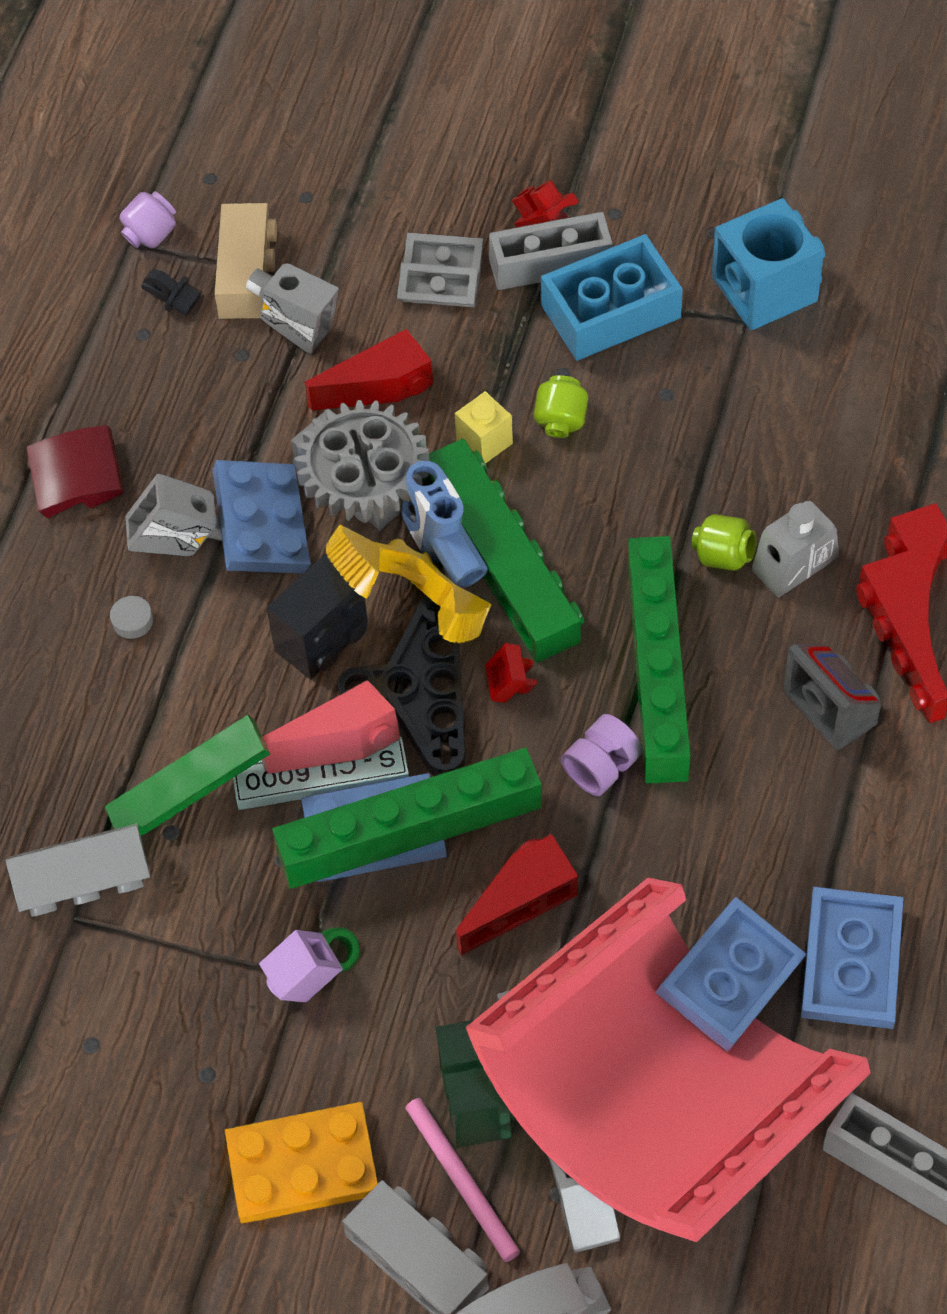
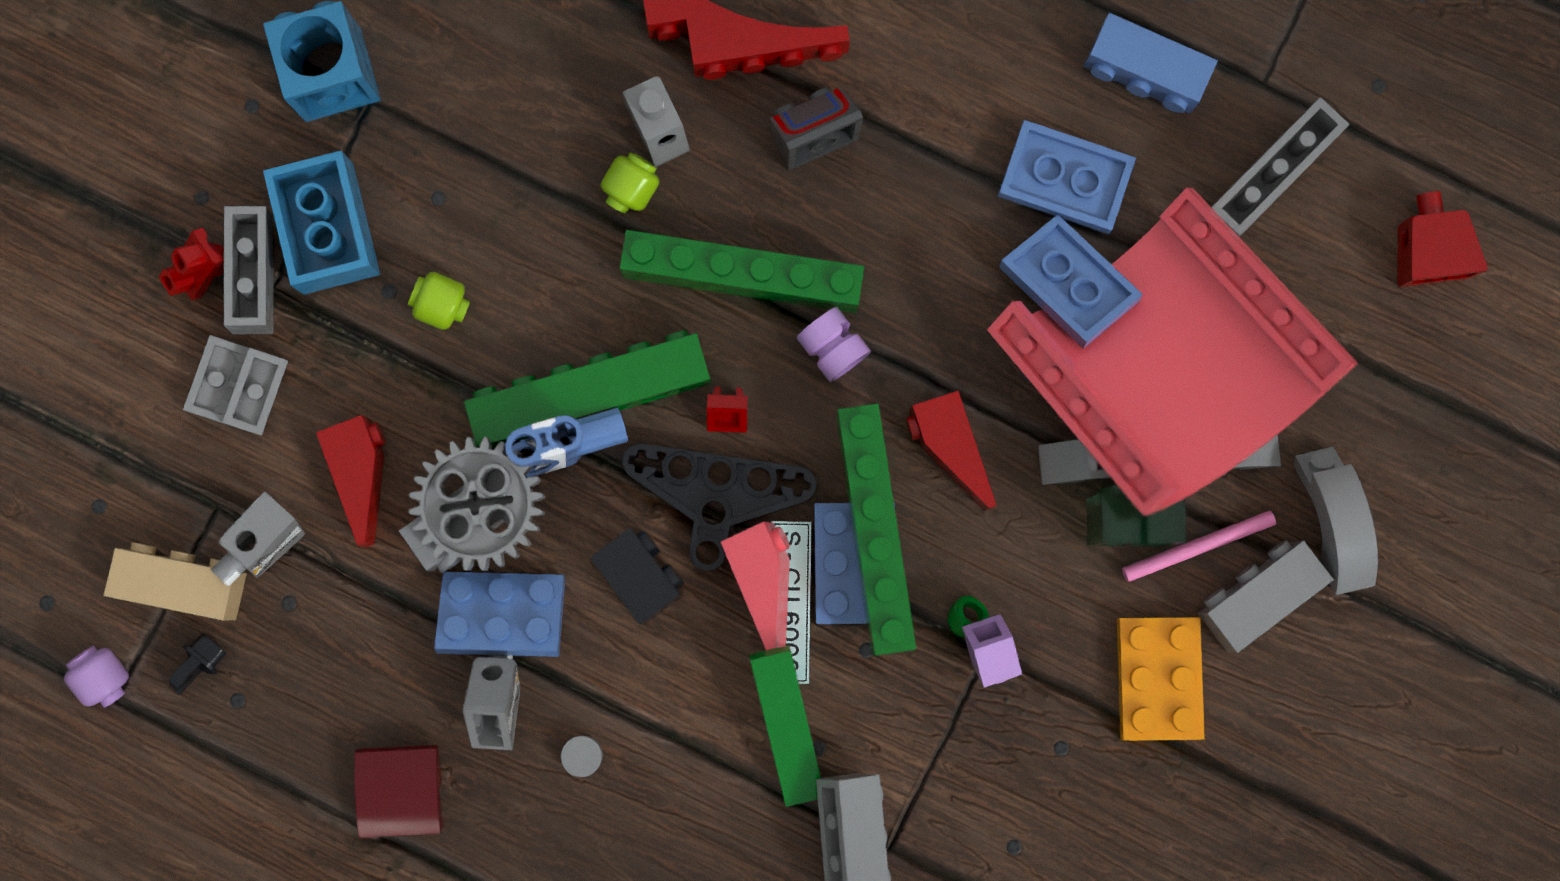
camera: 85 degrees left, 25 degrees up
yellow piece [326,525,491,643] -> none
light yellow brick [455,391,513,464] -> none

